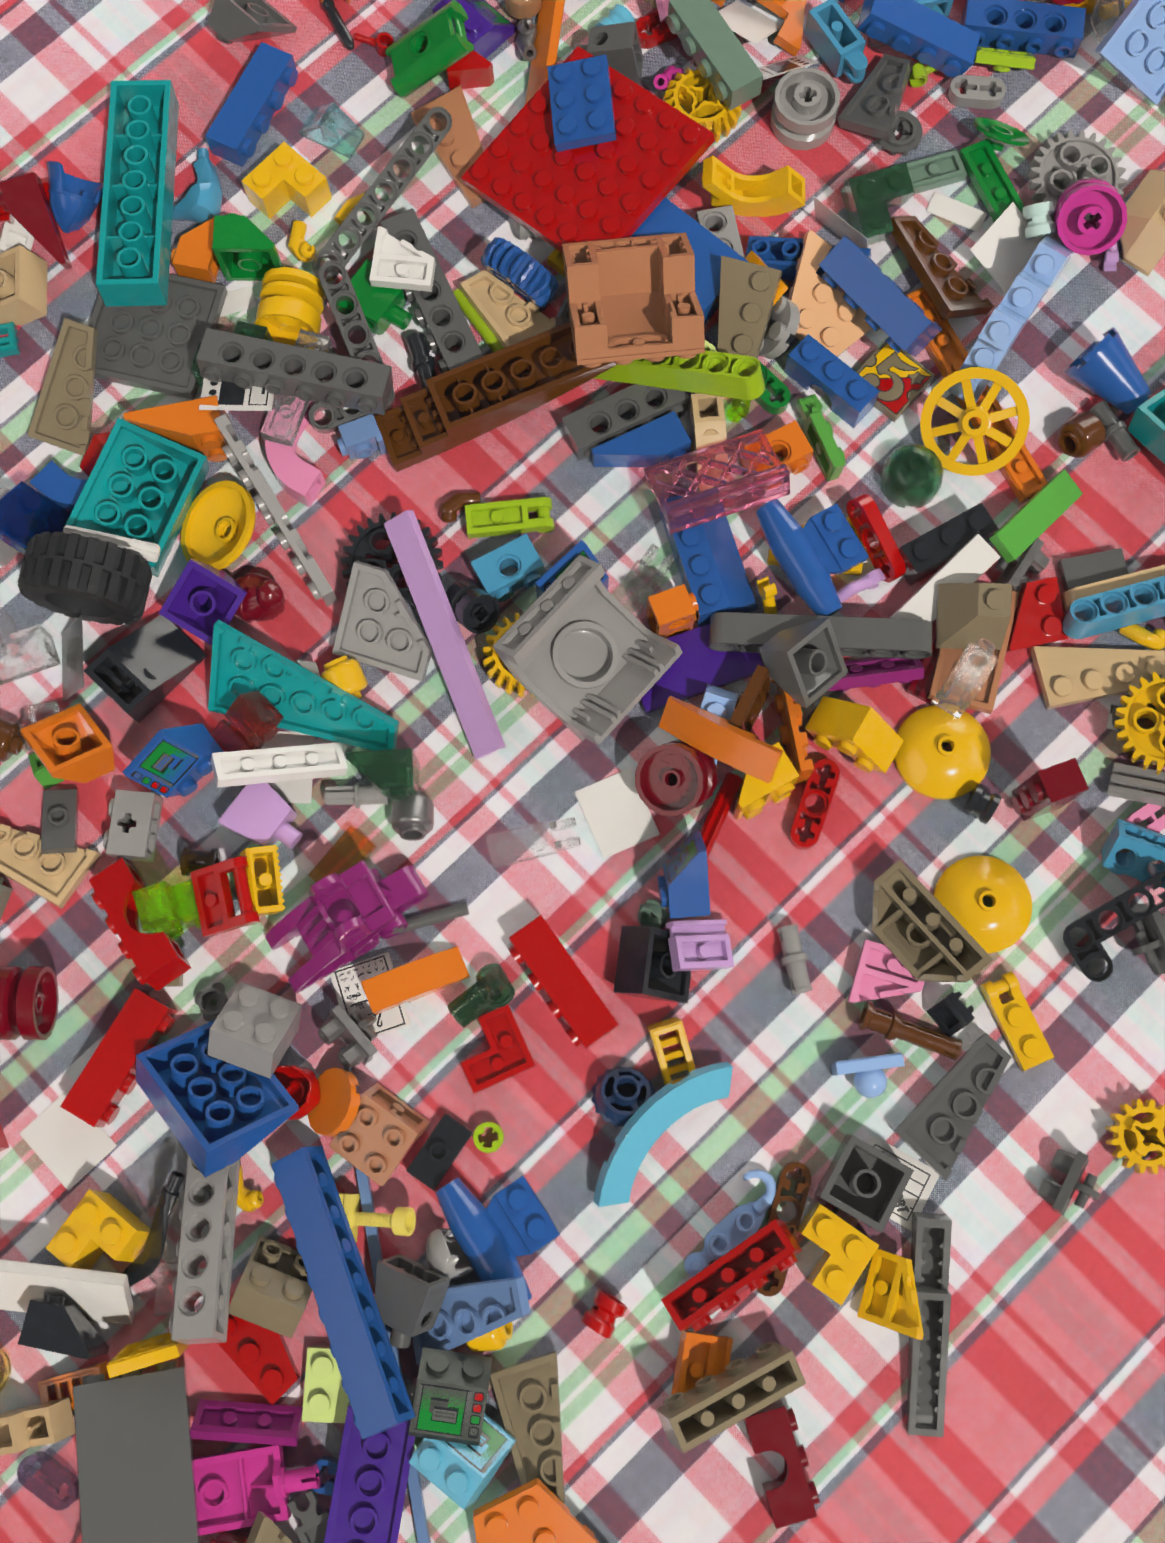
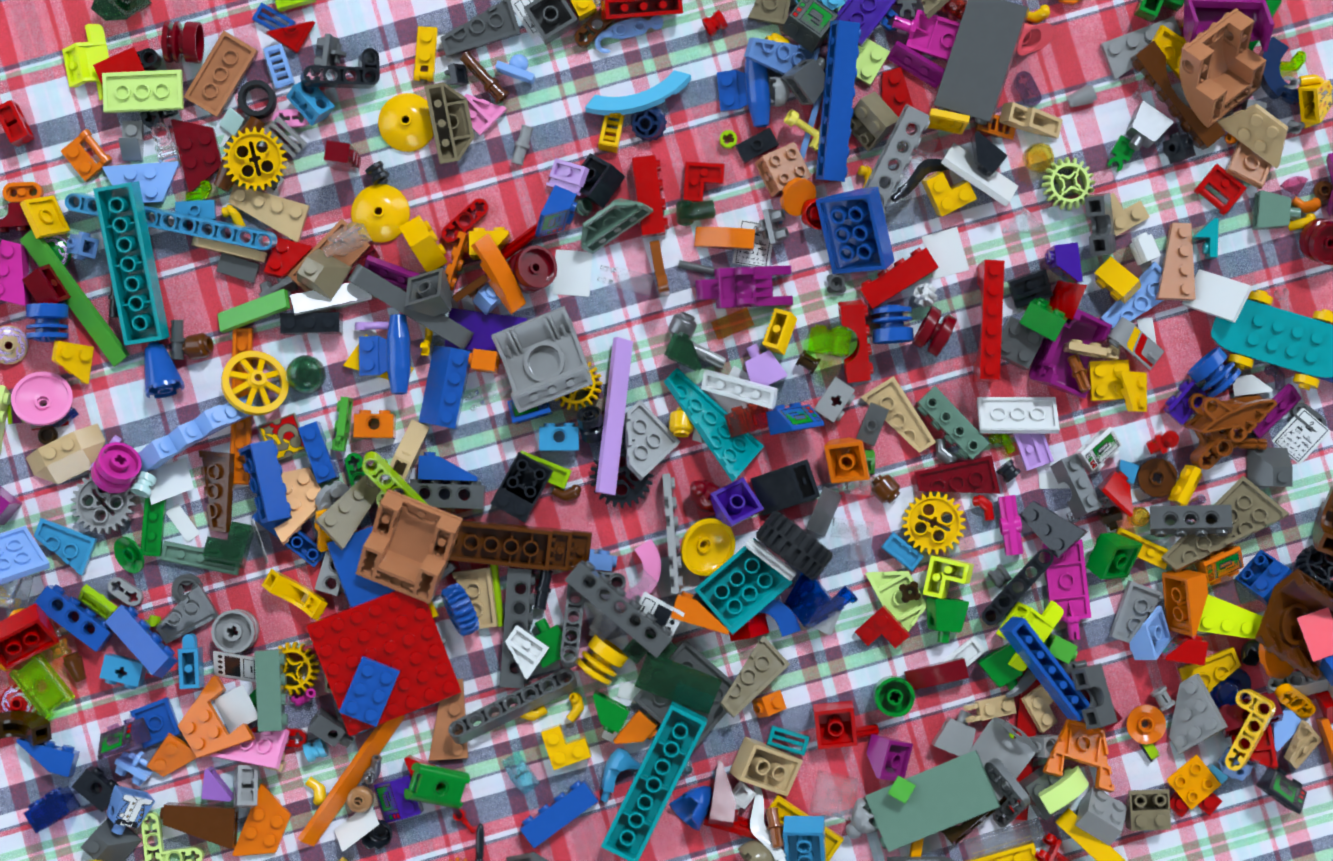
camera: 160 degrees left, 10 degrees up
red plate [190,856,260,937] -> none
light grey brick [207,982,302,1078] -> none
clear pink fence [644,429,790,534] -> none
red beam [846,493,906,583] -> none
none -> dark azure wing [34,518,98,576]
none -> black slope [490,452,553,523]
none -> sand green wedge [581,198,654,254]
none -> clear green tile [635,652,722,714]
none -> dark orange beam [649,240,669,297]
none -> orange bracket [752,690,787,718]
none -> blue wheel [870,305,914,344]
none -> white gear [913,283,938,308]

